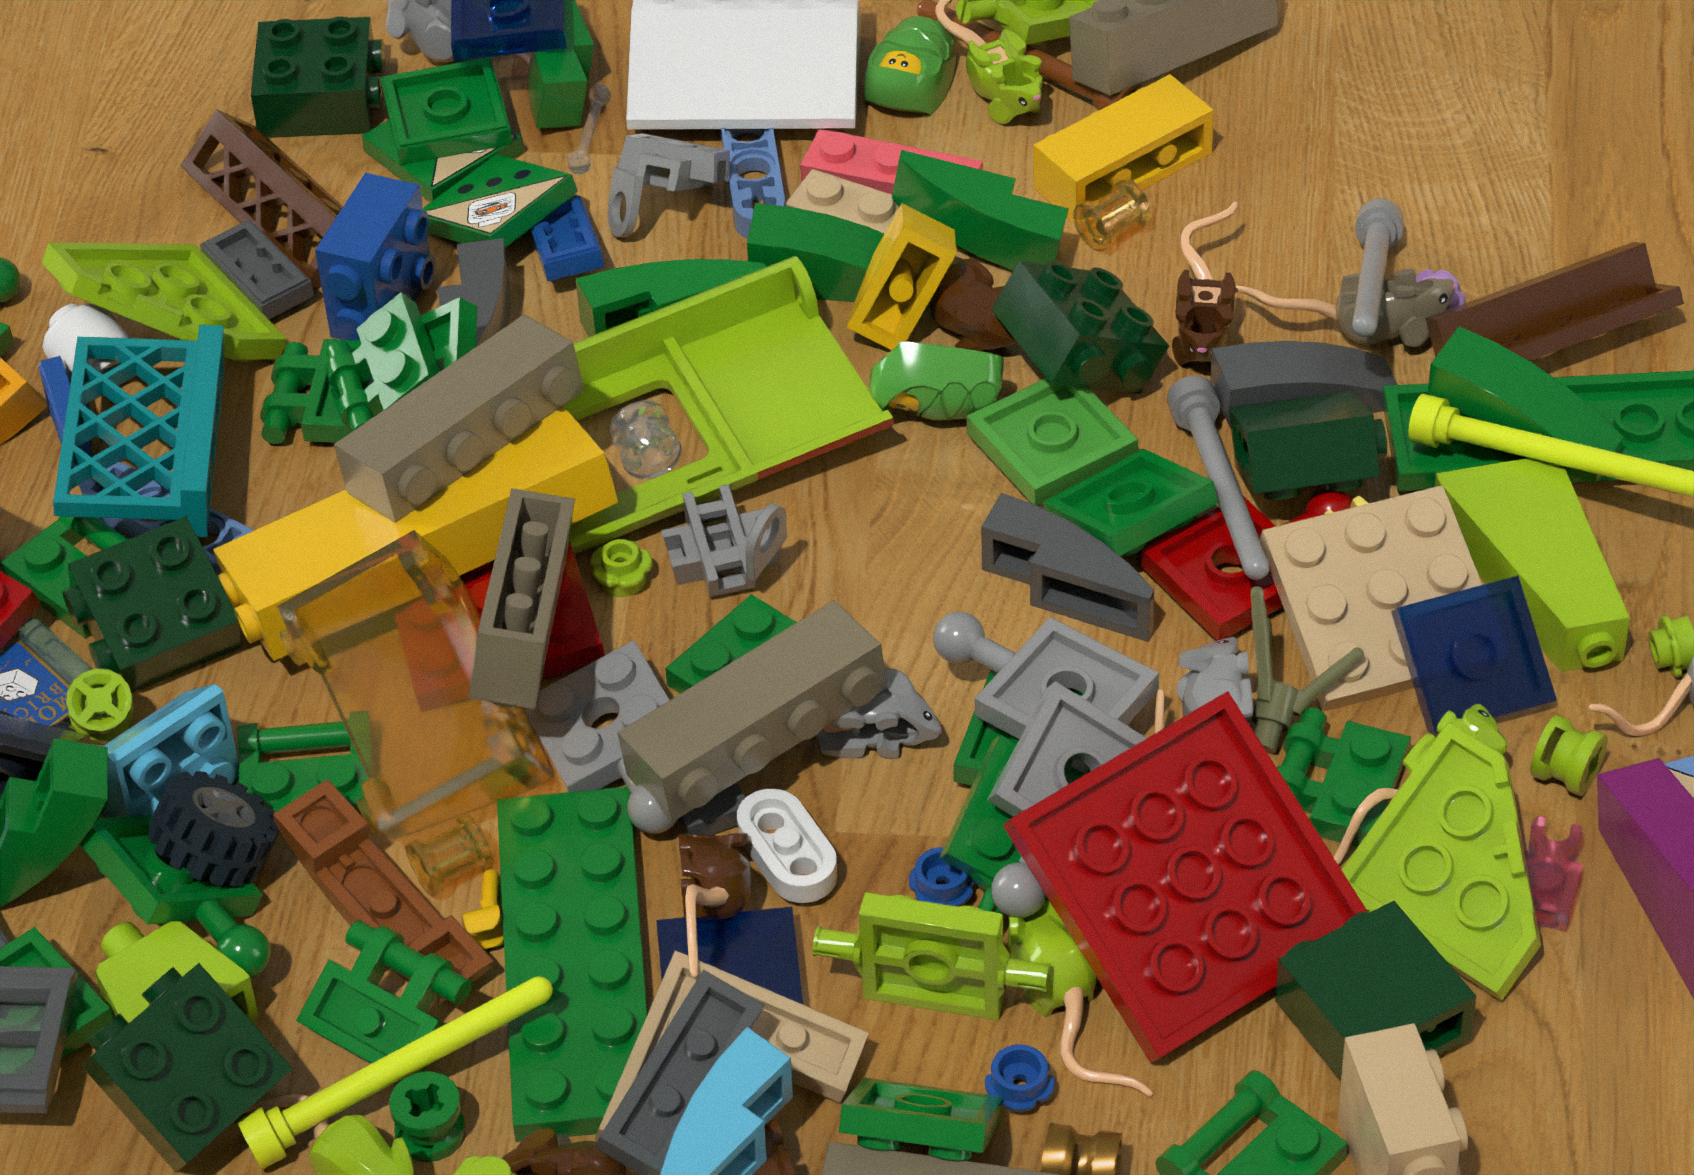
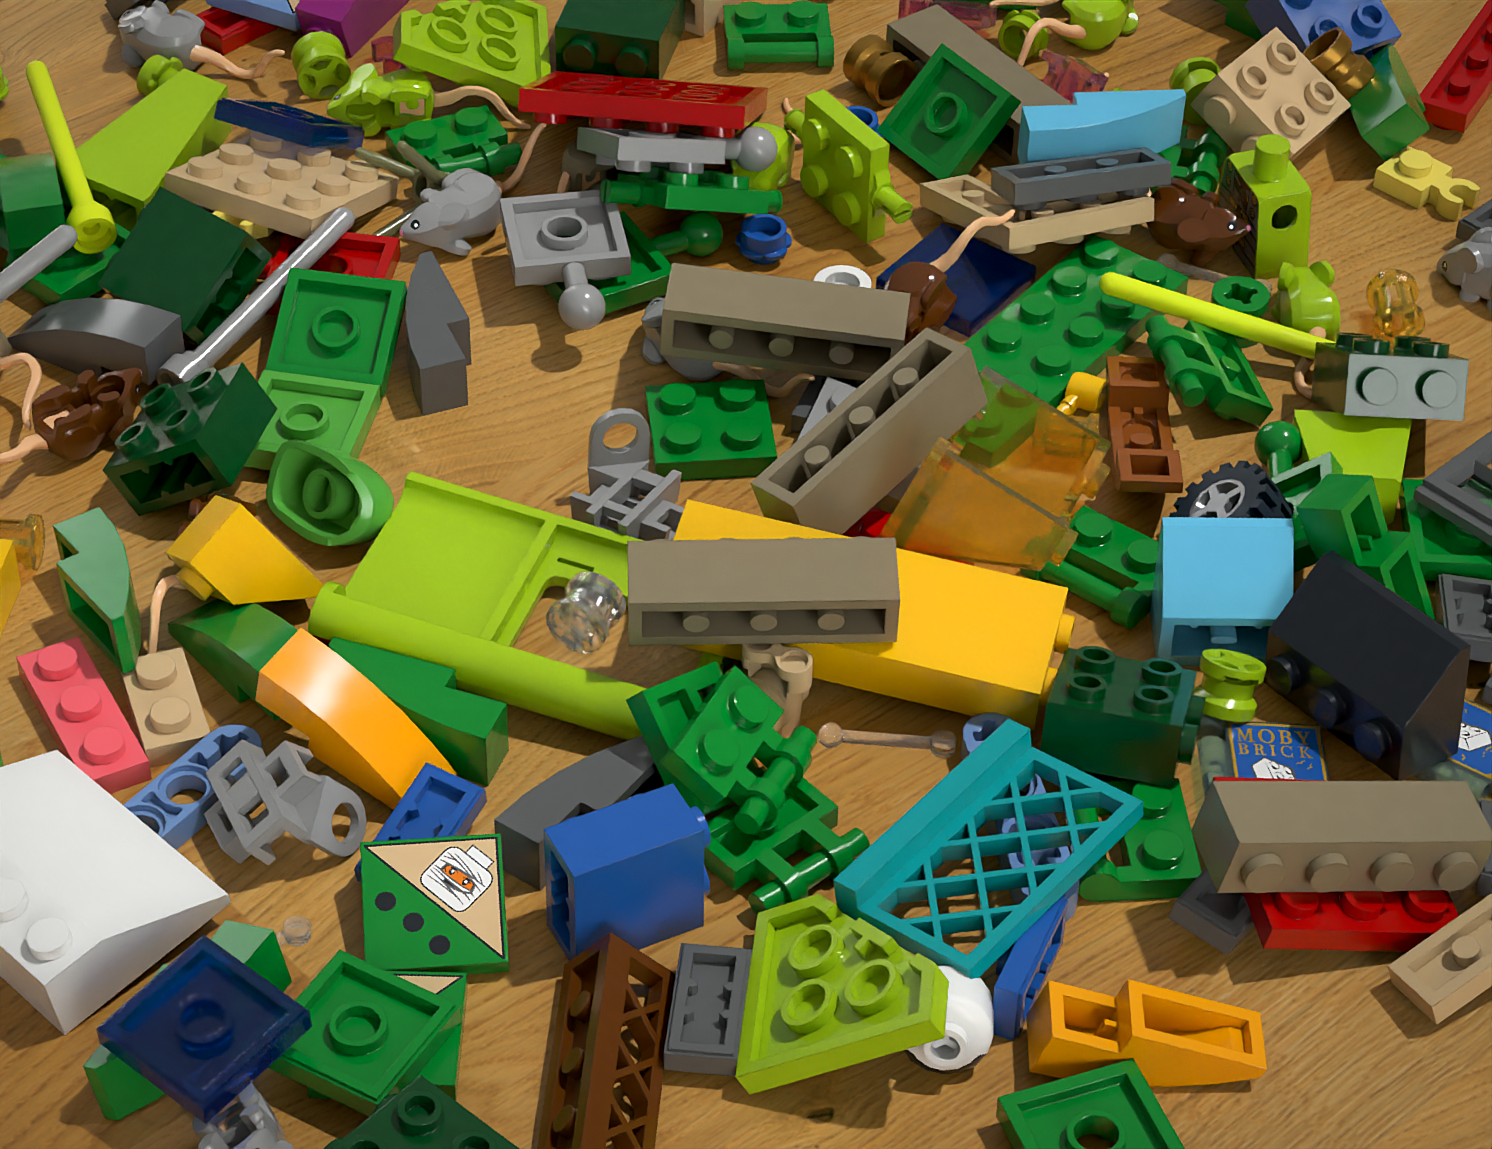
camera: 140 degrees left, 5 degrees down
none -> light orange slope [255,628,457,810]

